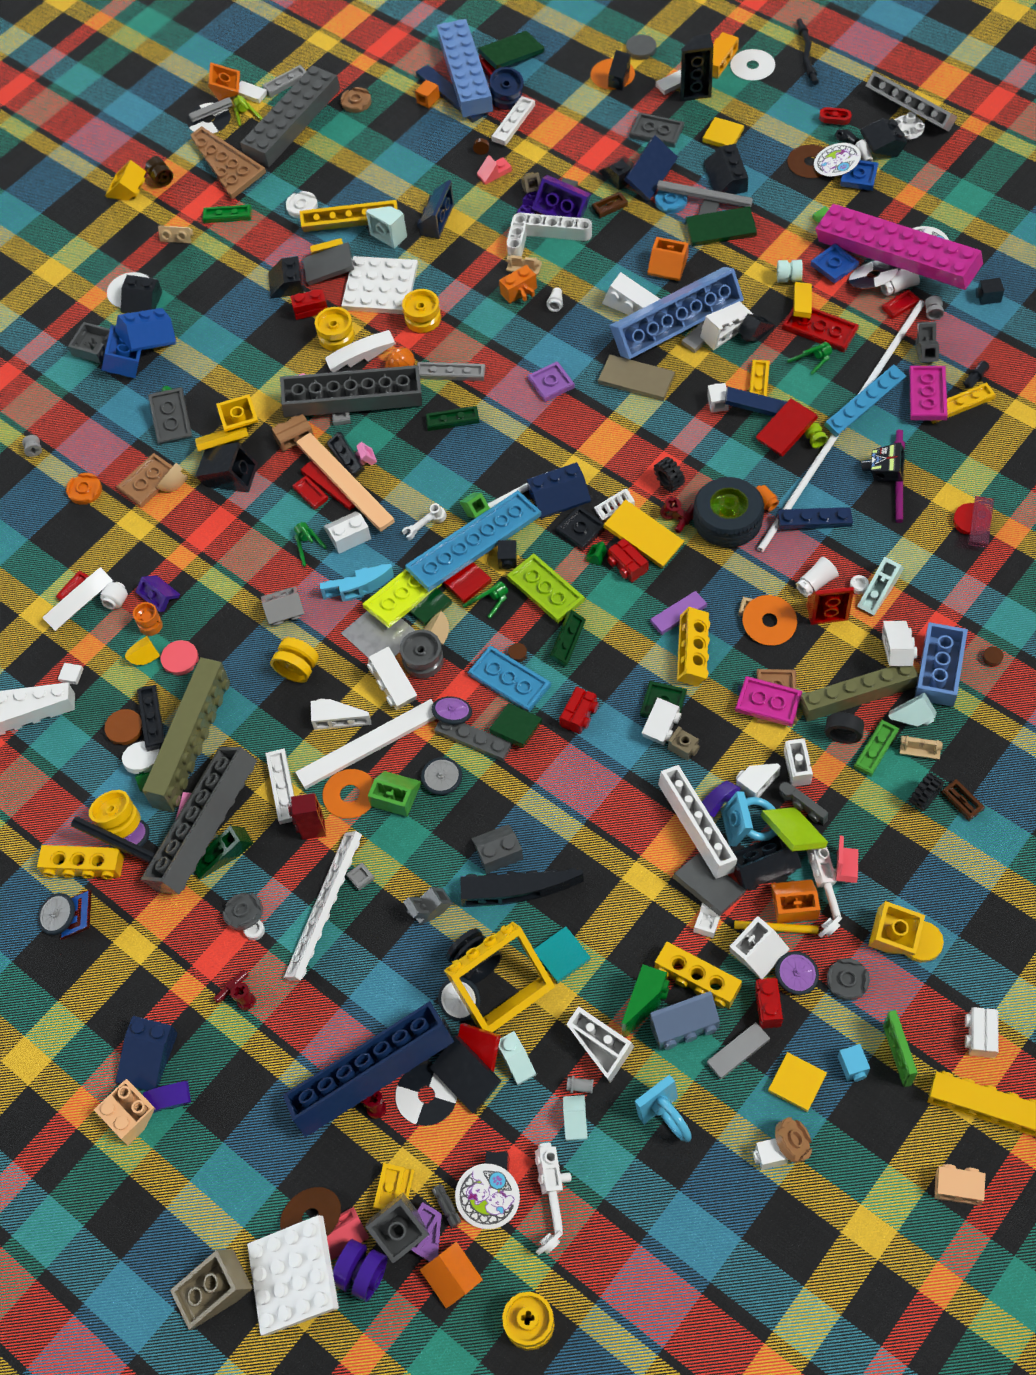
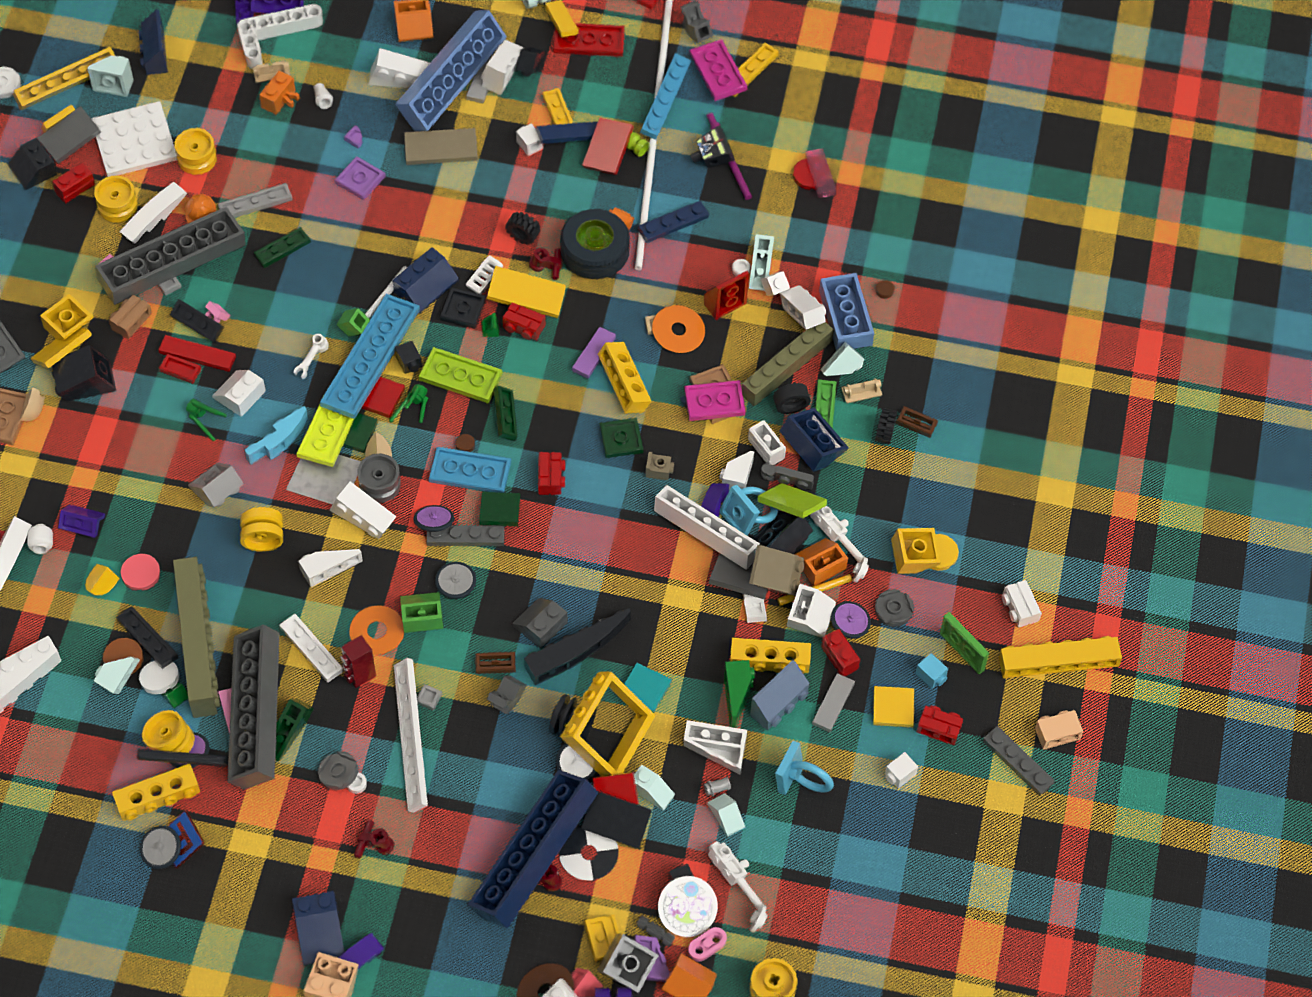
camera: 35 degrees left, 0 degrees up
white tile [58,663,83,685] -> none
orange wheel [133,602,163,636] -> none
white tile [295,699,436,790] -> none
light nougat tile [296,433,395,532] -> none
white brick [642,698,682,746] -> none
medium nougat tile [775,1117,812,1163] -> none
green plant [787,342,832,375] -> none
white plant [796,557,839,597] -> none
coral panel [836,836,858,883] -> none
black axle [963,361,990,389] -> none
none -> light aqua slope [94,657,140,694]
none -> medium lavender tile [344,125,362,149]
none -> reddish brown tile [476,652,516,674]
none -> bright pink plate [688,927,727,961]
none -> dark tan slope [749,545,804,596]
none -> white brick [760,271,790,296]
none -> dark blue slope [779,408,849,472]
none -> red brick [916,706,963,746]
none -> dark grey plate [983,726,1055,796]

